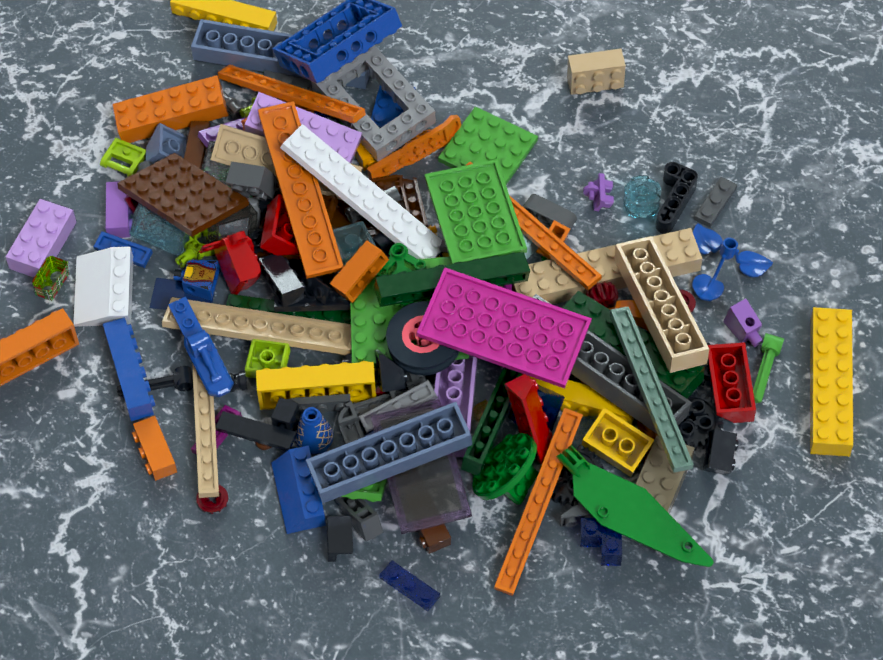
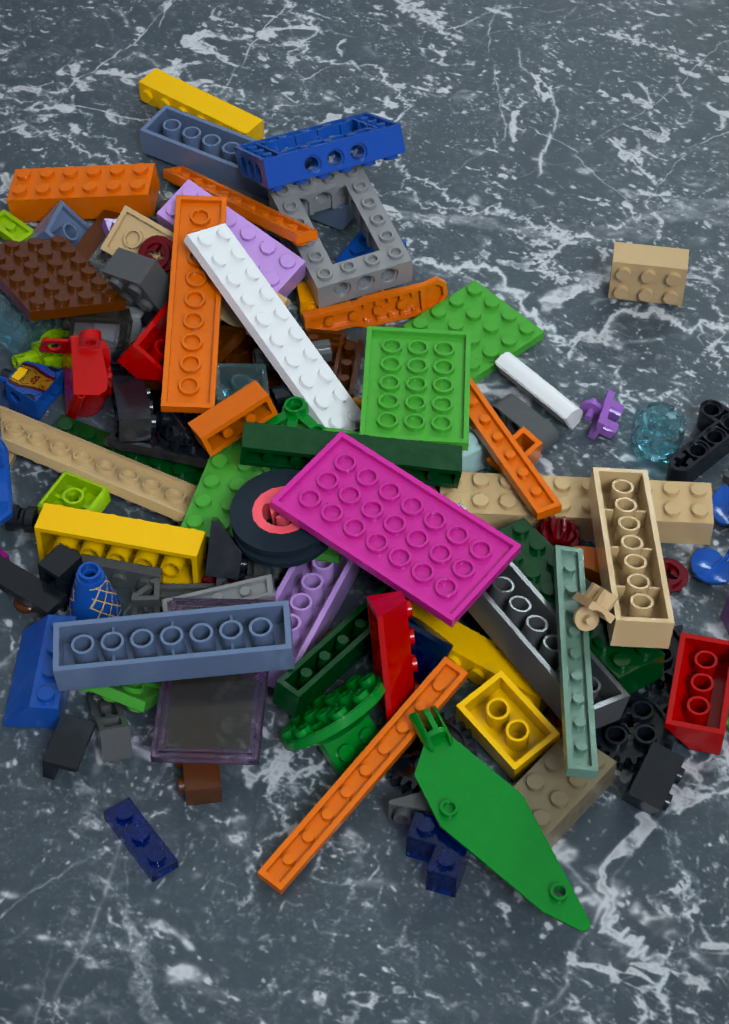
camera: 15 degrees right, 10 degrees down
none -> dark red gear [138,235,173,272]
none -> white brick [495,352,583,430]
none -> tan hips [572,582,618,631]

